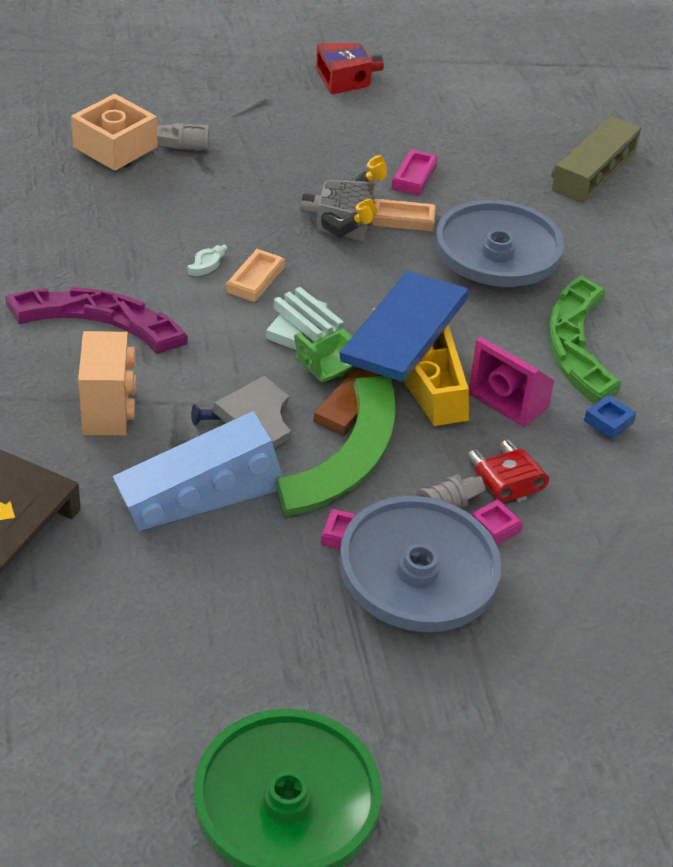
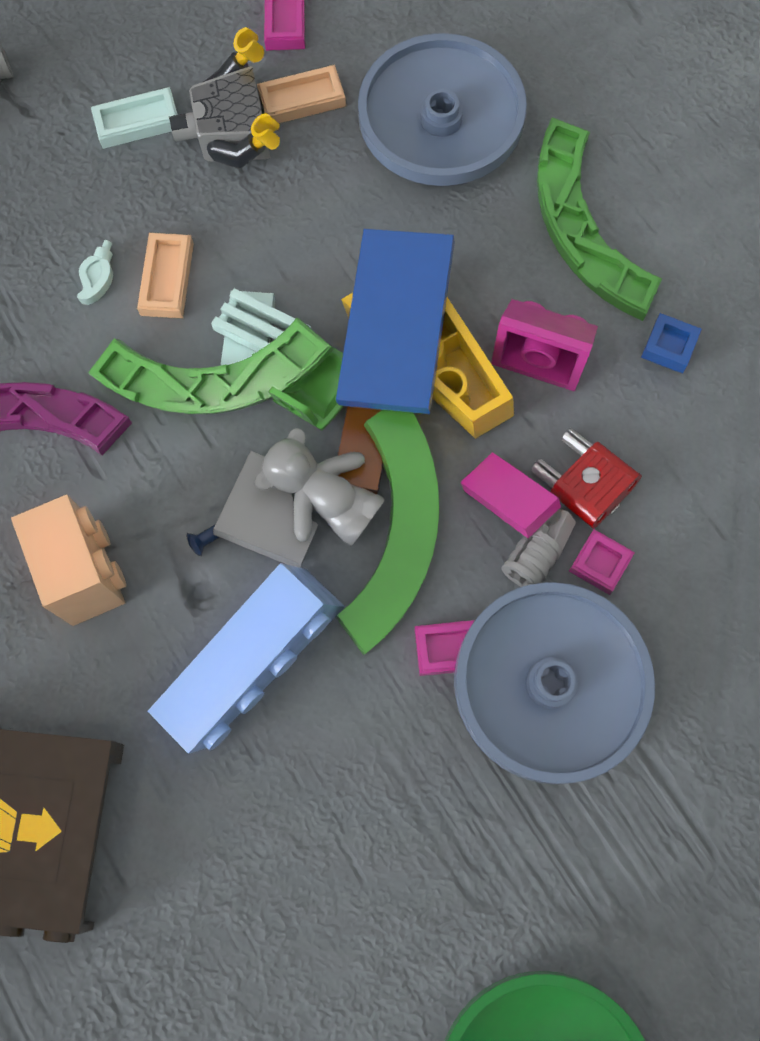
camera: 15 degrees left, 30 degrees up
none -> bright green tile [88,318,335,414]
none -> light aqua tile [91,87,178,149]
none -> light grey piece [254,428,385,547]
none -> dark pink tile [461,452,561,538]

